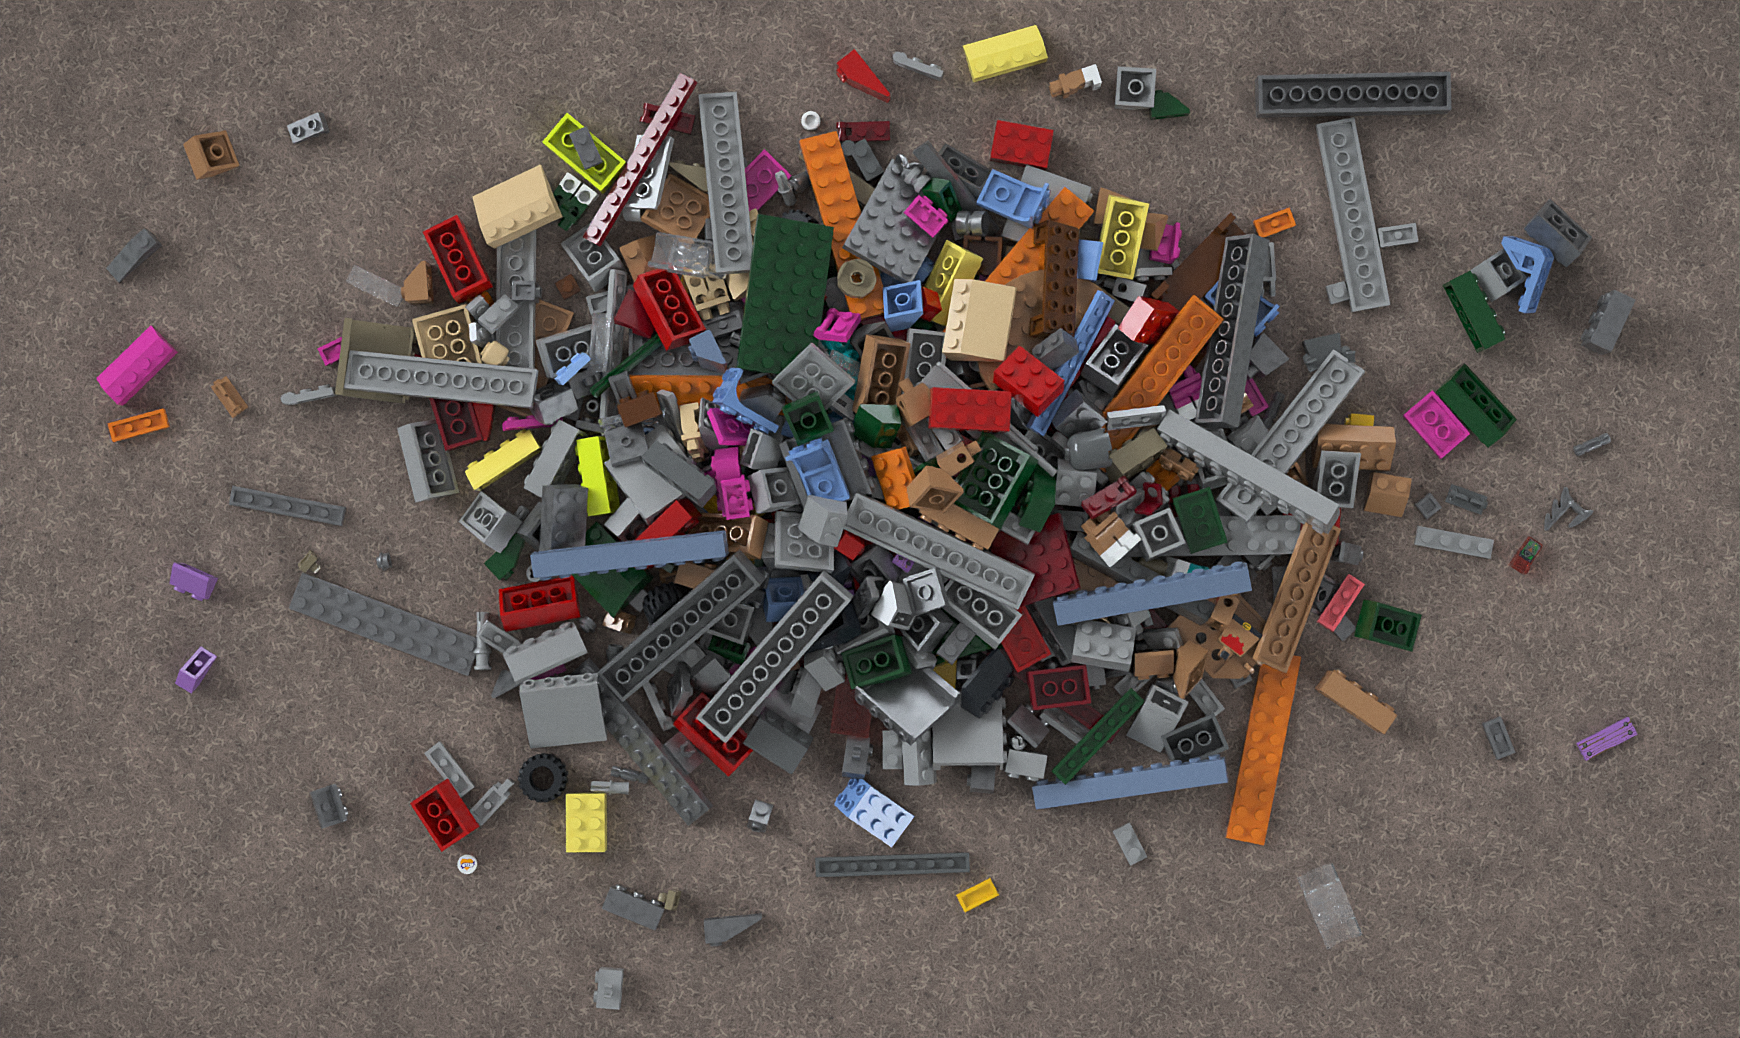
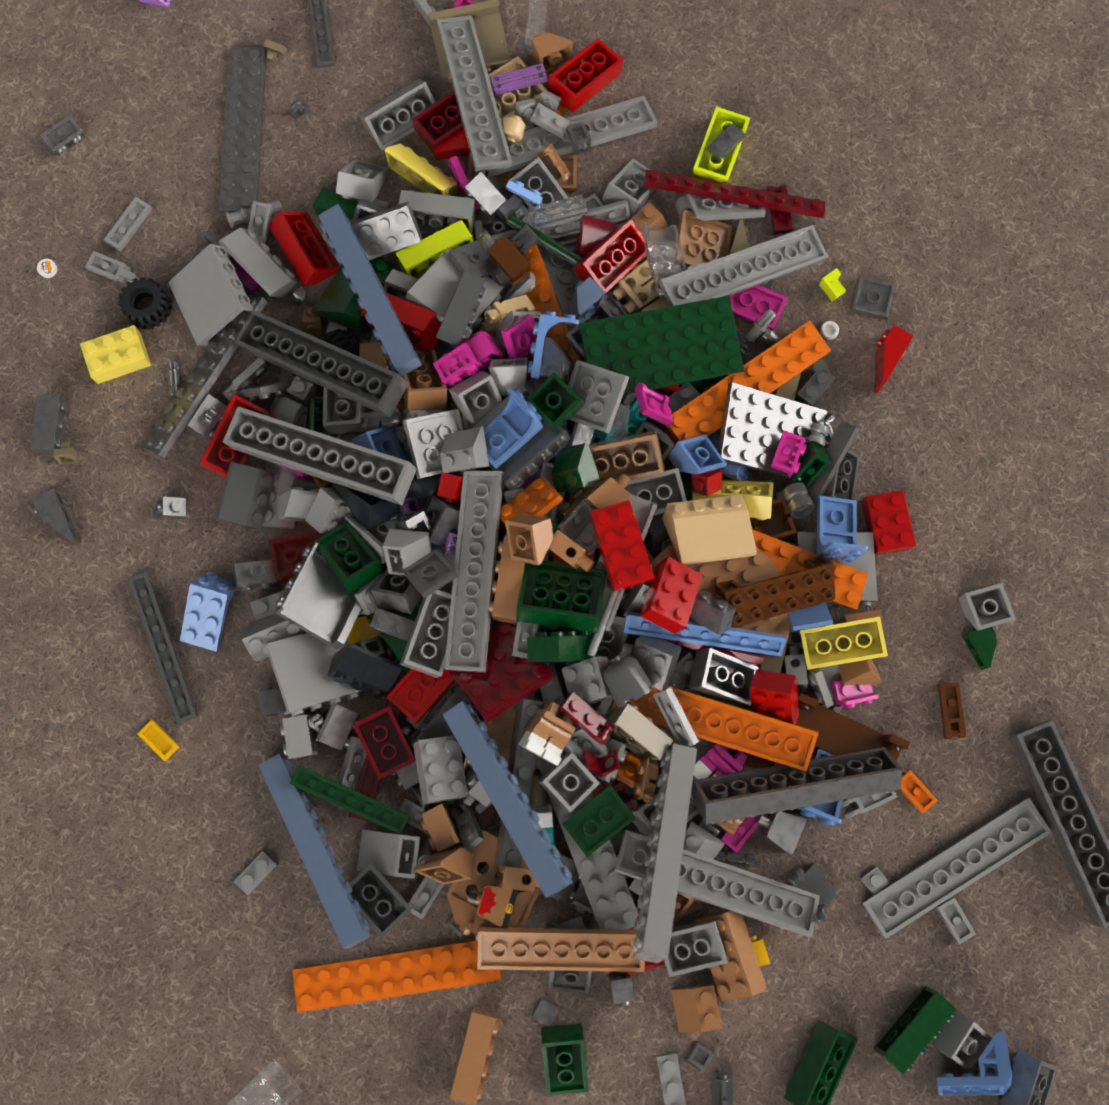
camera: 65 degrees right, 10 degrees down
red brick [410,778,480,852] -> none
tan slope [473,165,563,249] -> none
hips [553,172,600,232] -> none
reddish brown plate [555,274,581,300] -> none
light grey axle [590,780,629,795] -> none
dark red plate [836,121,890,143] -> none
dark tan plate [837,259,876,299] -> none
light grey hinge [892,51,944,81] -> none
light yellow slope [963,25,1048,83] -> none
medium nougat hips [1049,64,1102,99] -> none
coral plate [1316,574,1365,632] -> none
dark pink plate [1402,390,1470,459] -> none
none -> medium lavender tile [491,63,548,95]
none -> medium nougat hinge [536,143,571,184]
none -> neon yellow panel [819,268,846,301]
none -> flat silver plate [850,275,895,320]
none -> reddish brown plate [937,682,966,739]

